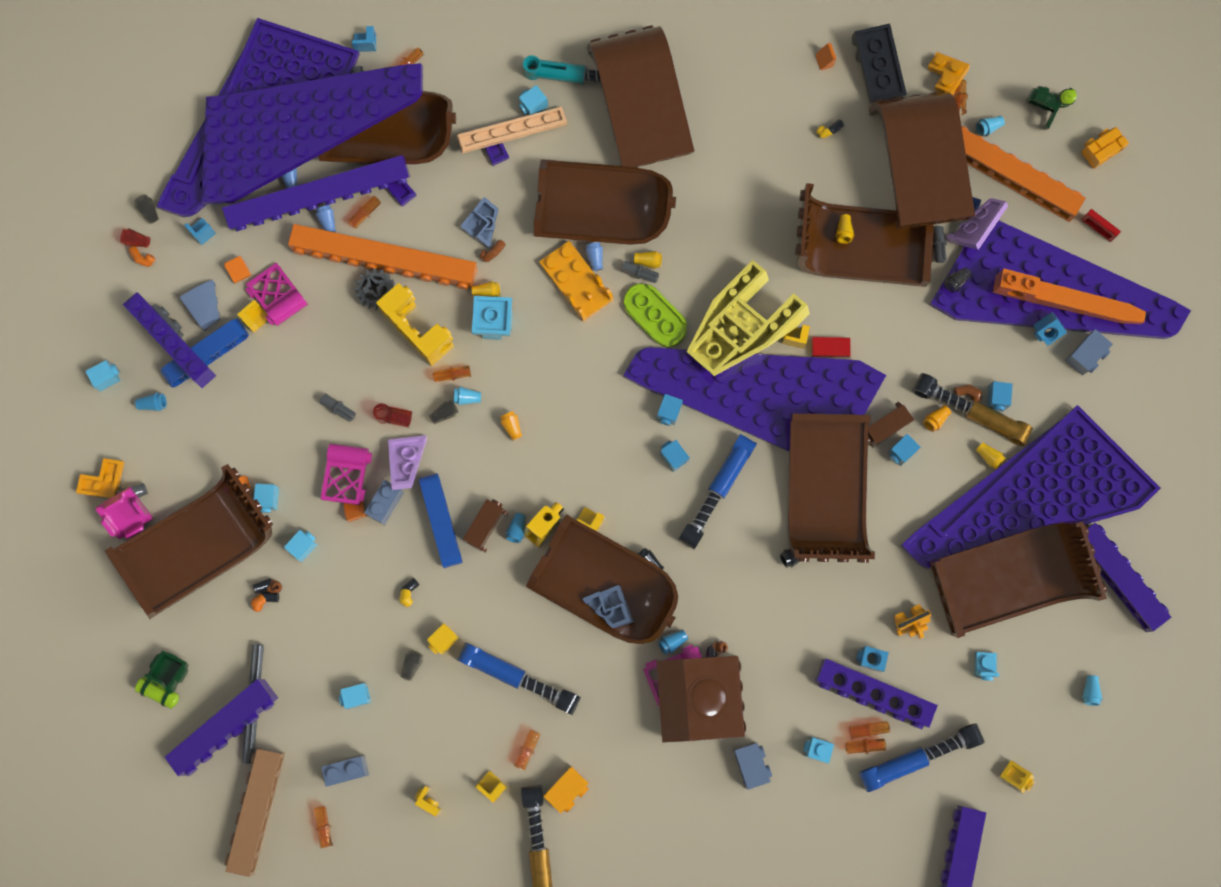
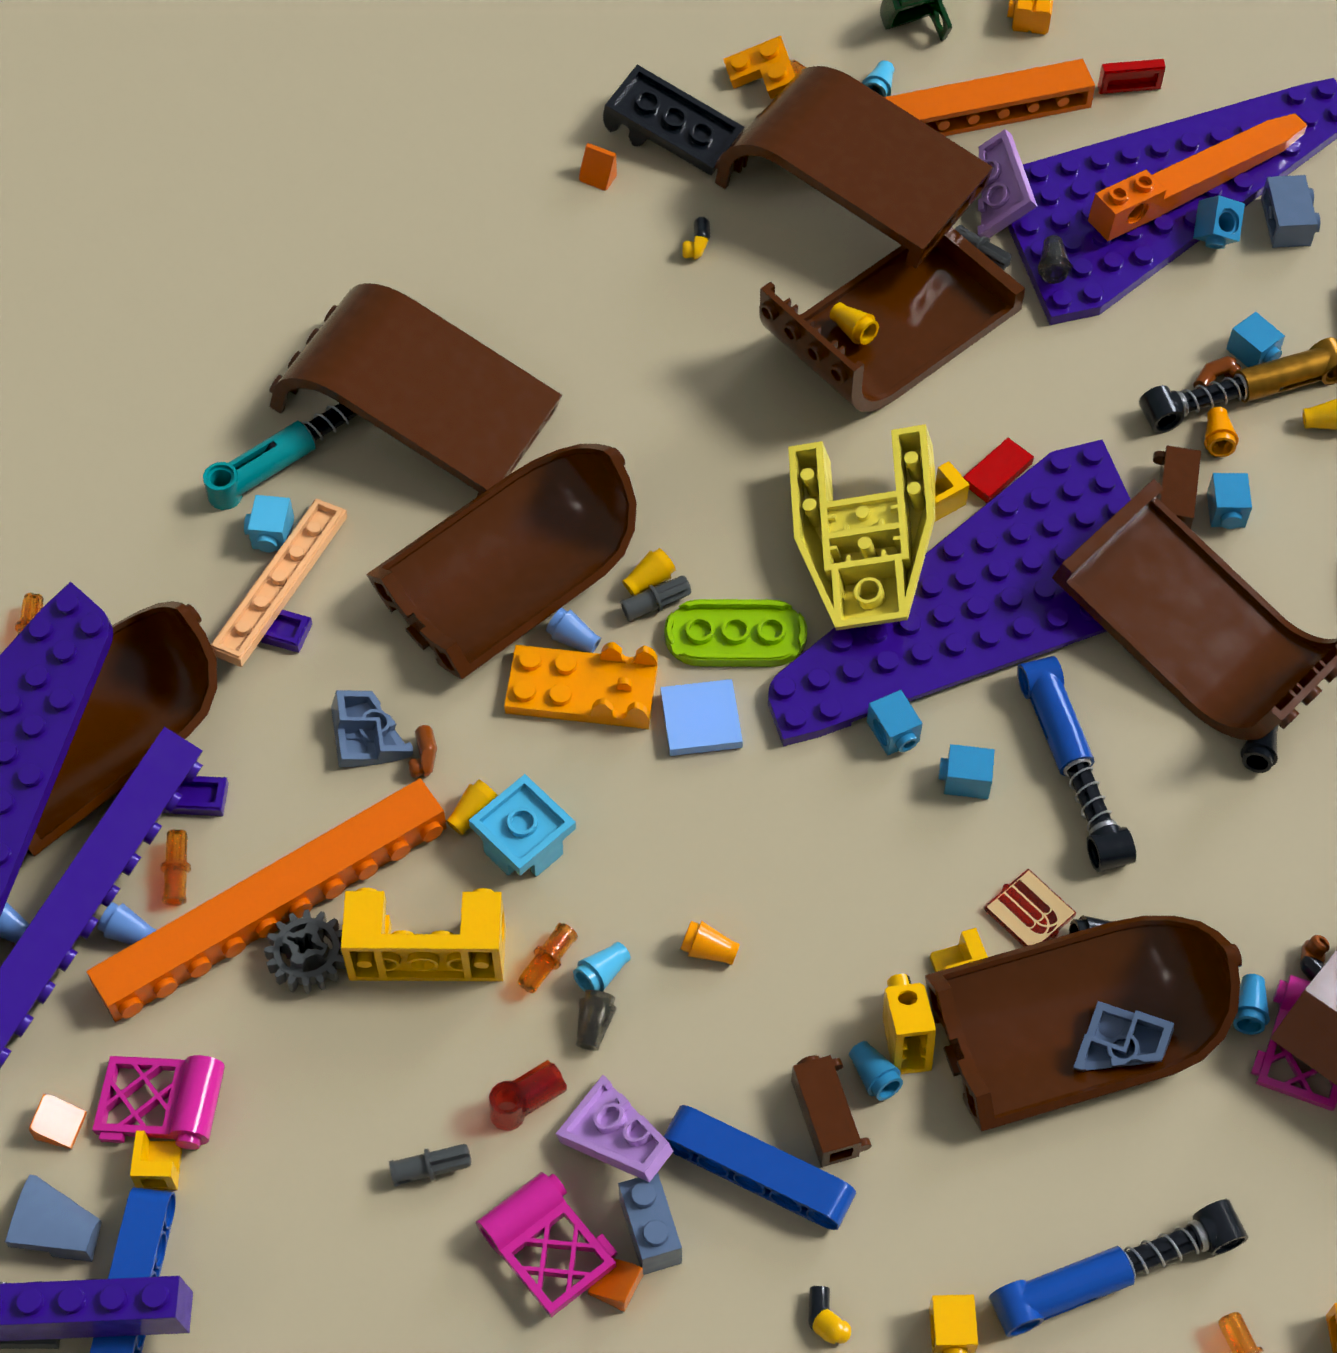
camera: 45 degrees left, 20 degrees down
none -> light blue tile [660,679,743,756]
none -> piece [984,869,1076,947]

